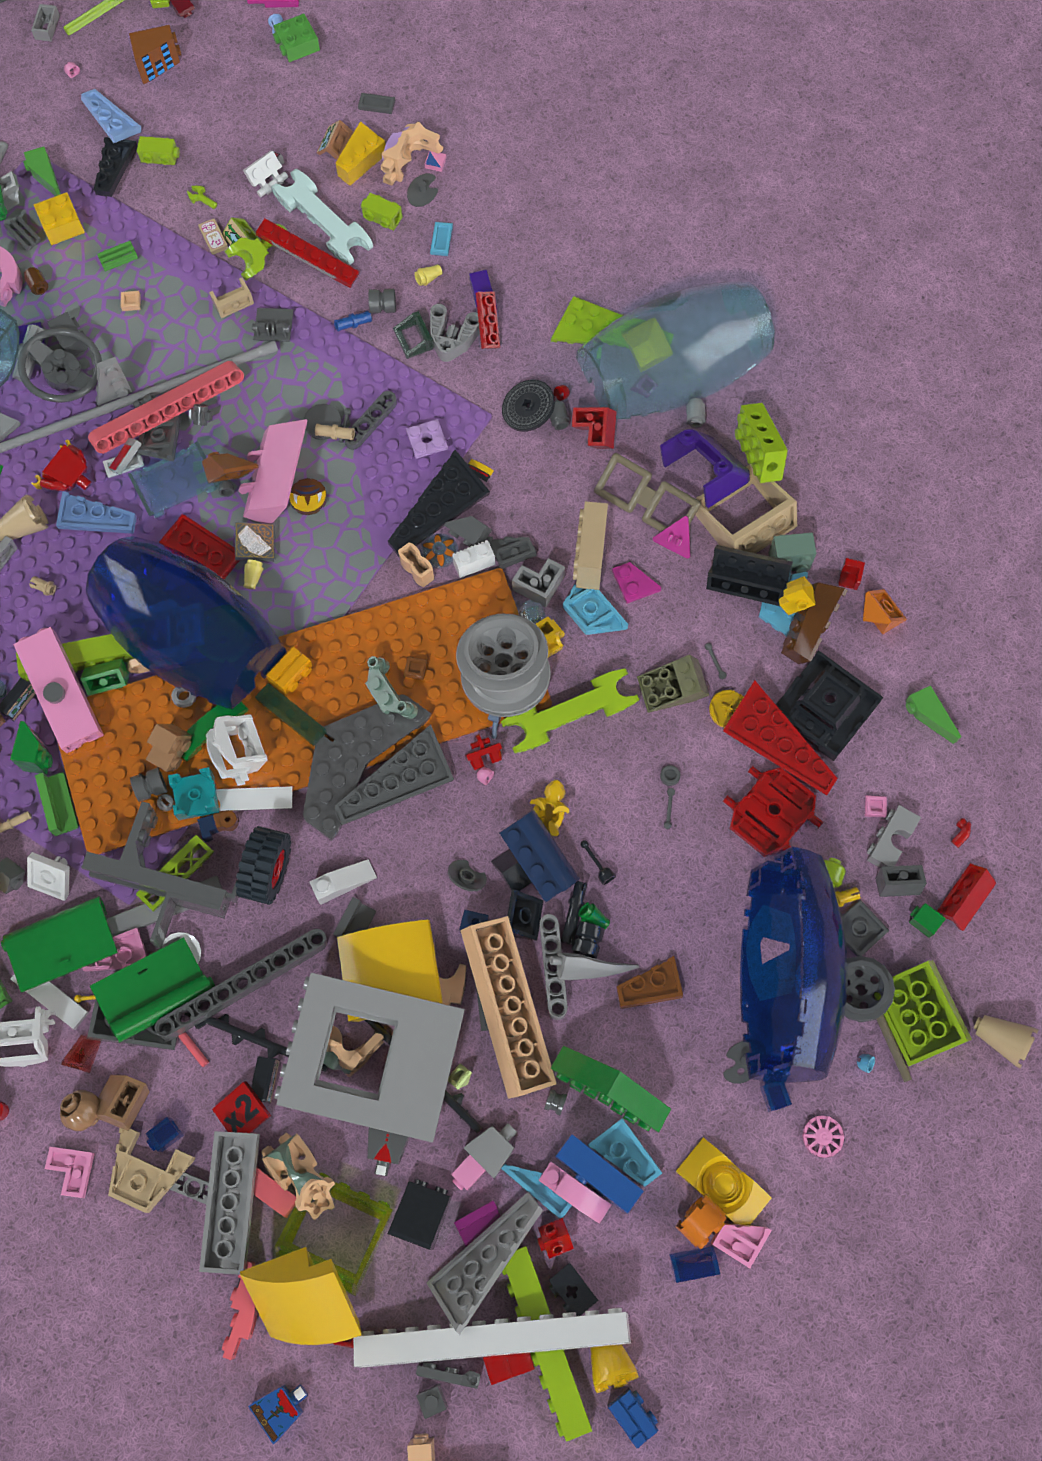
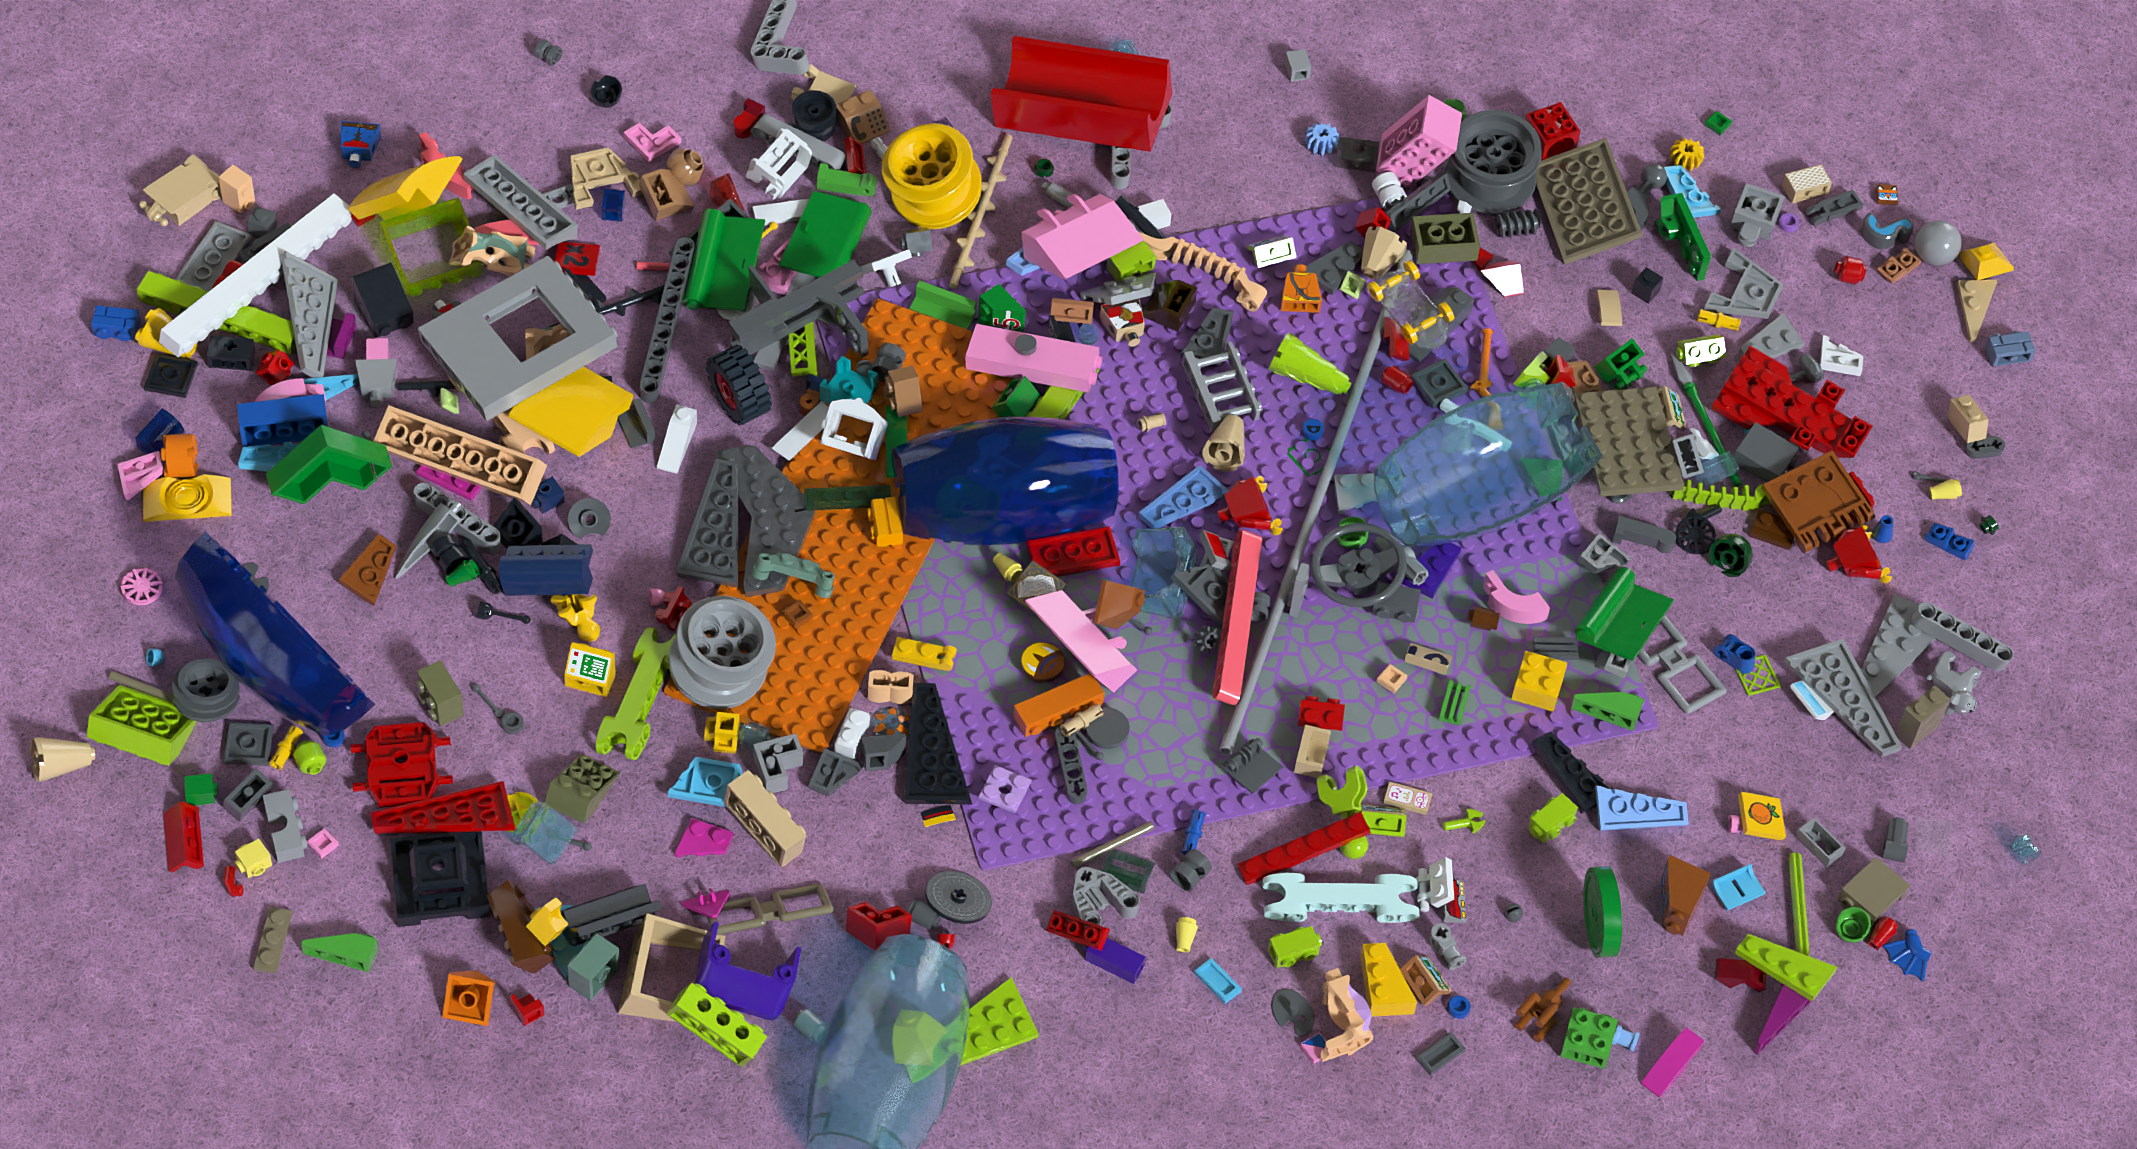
camera: 125 degrees right, 15 degrees down
none -> black tile [144,353,198,398]
none -> light grey tile [175,221,253,292]
none -> light yellow brick [234,839,272,878]
none -> dark tan plate [254,907,293,974]
none -> olive brick [416,660,464,727]
none -> clear light blue bracket [509,802,577,865]
none -> dark grey wheel [534,39,563,66]
none -> slope [564,642,616,697]
none -> black hair [590,75,622,108]
none -> yellow plate [892,637,957,671]
none -> orange brick [1013,673,1105,737]
none -> dark tan bar [1071,821,1154,868]
none -> red bracket [1298,696,1345,731]
none -> bright green hair [1336,516,1368,549]
none -> tan slope [1404,643,1452,675]
none -> light grey connector [1429,923,1467,970]
none -> blue tile [1447,996,1471,1019]
none -> dark grey hinge [1504,903,1523,922]
none -> dark orange plant [1514,977,1571,1042]
none -> green brick [1583,866,1622,958]
none -> medium azure piece [1711,864,1766,911]
none -> yellow tile [1738,792,1786,840]

